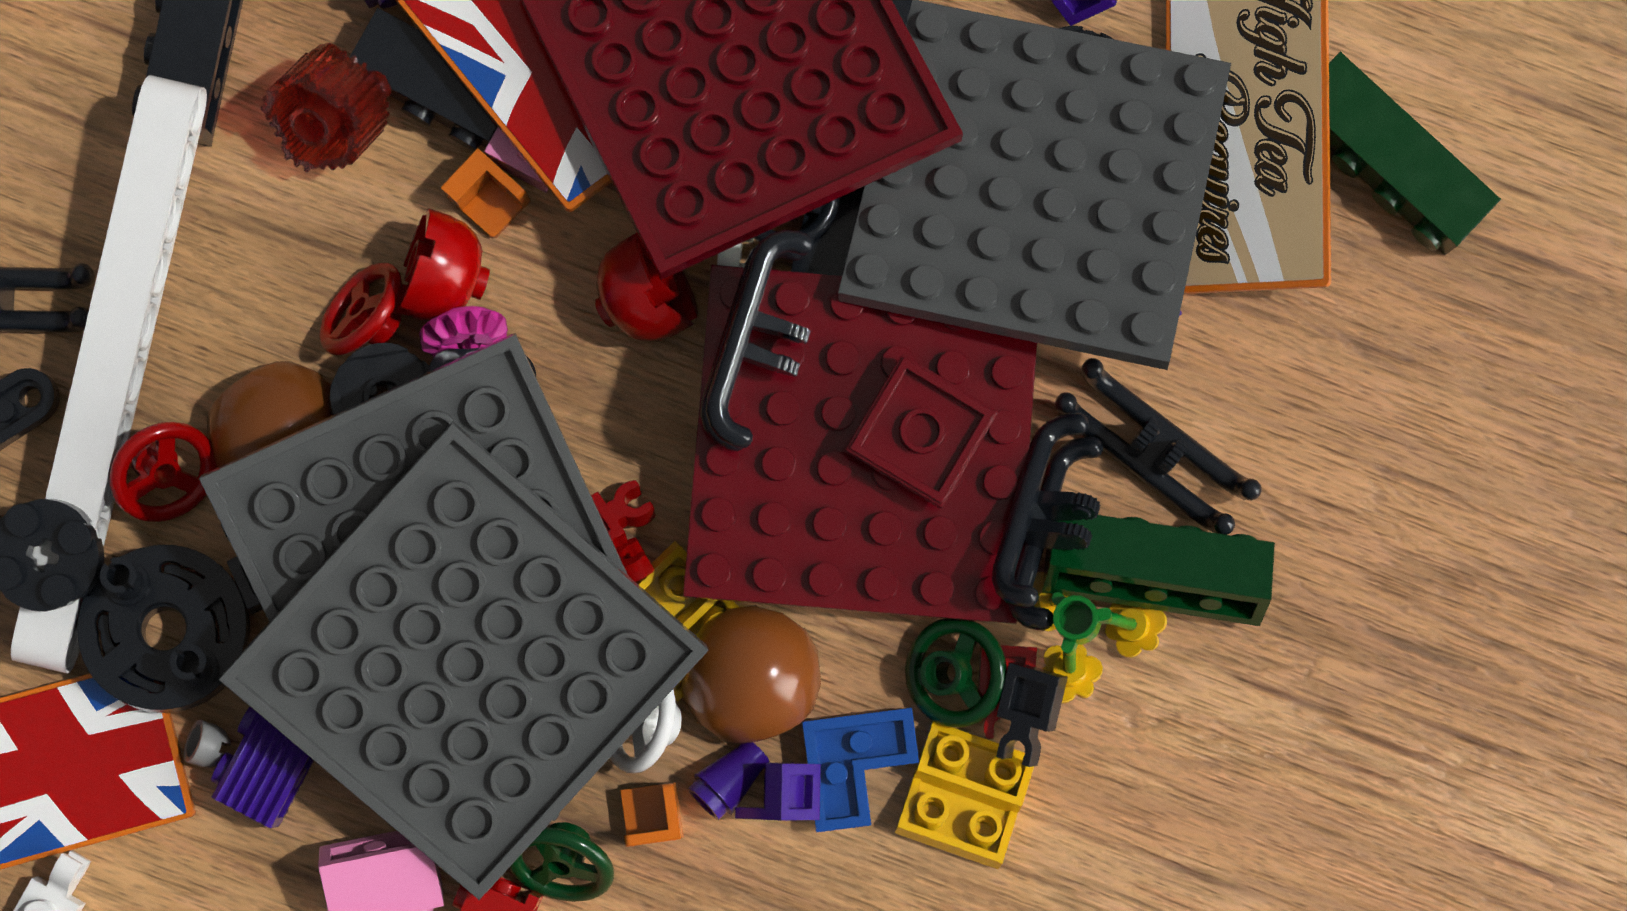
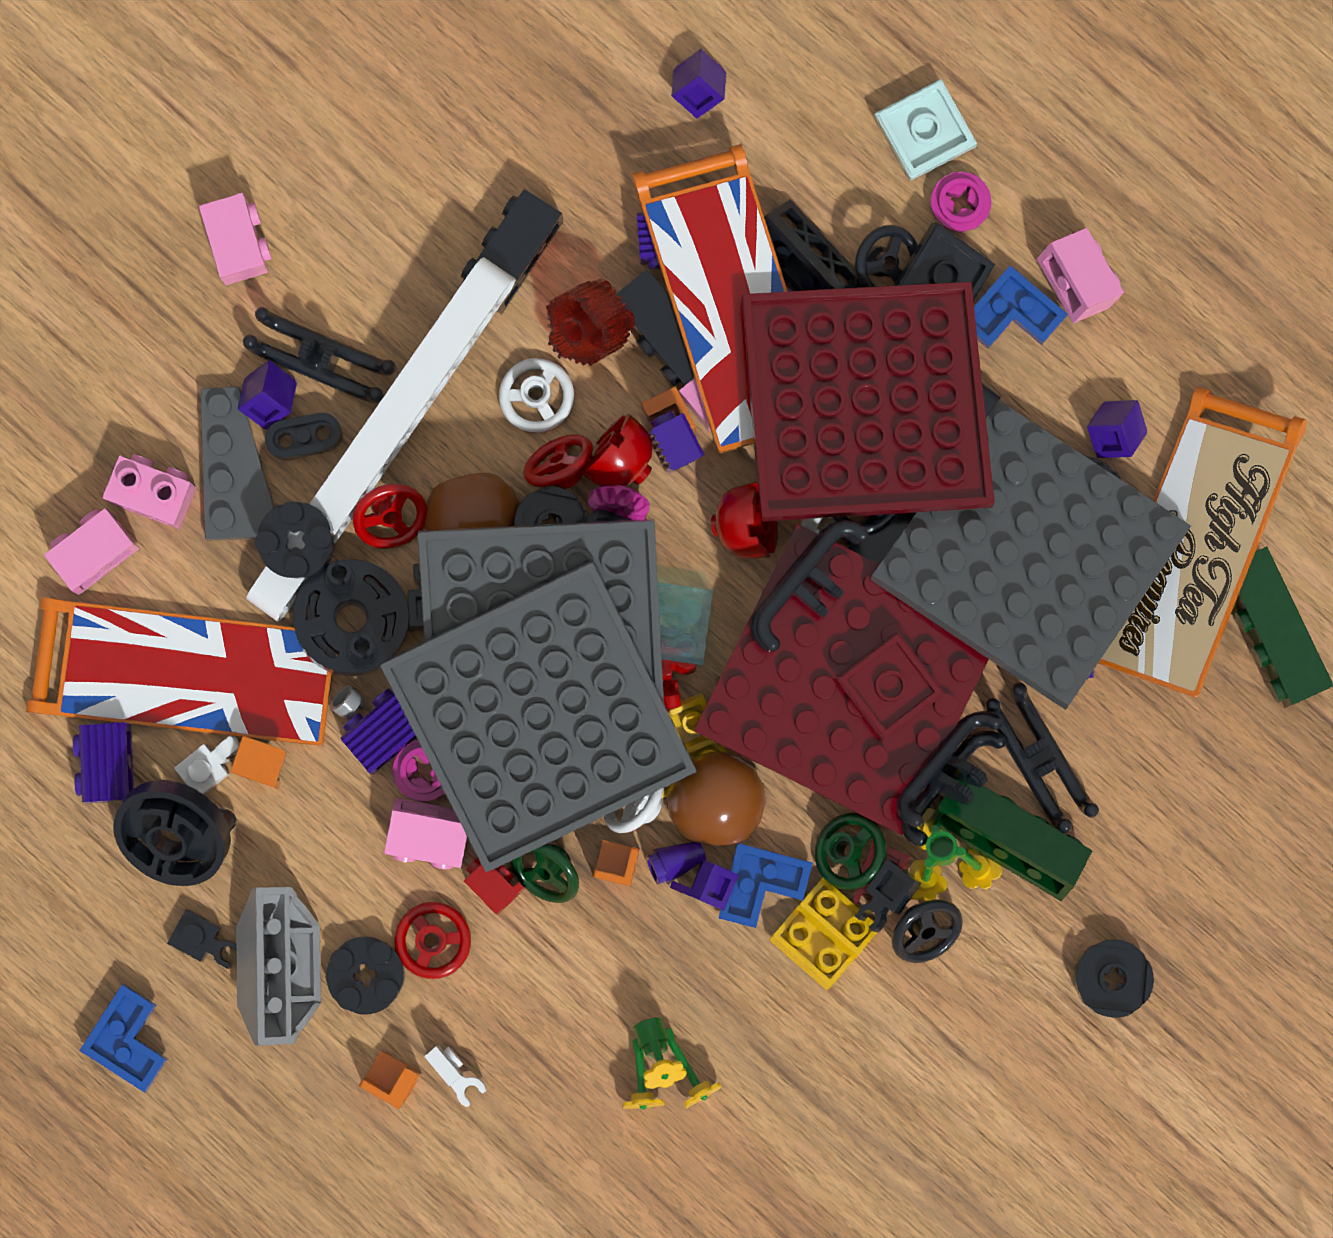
camera: 30 degrees right, 0 degrees up
none -> orange panel [230,736,287,789]
none -> dark pink gear [393,741,445,802]
none -> white piece [499,358,574,433]
none -> dark purple brick [649,410,705,473]
none -> clear light blue plate [658,582,713,665]
none -> black piece [892,899,963,963]
none -> black plate [1074,940,1154,1018]

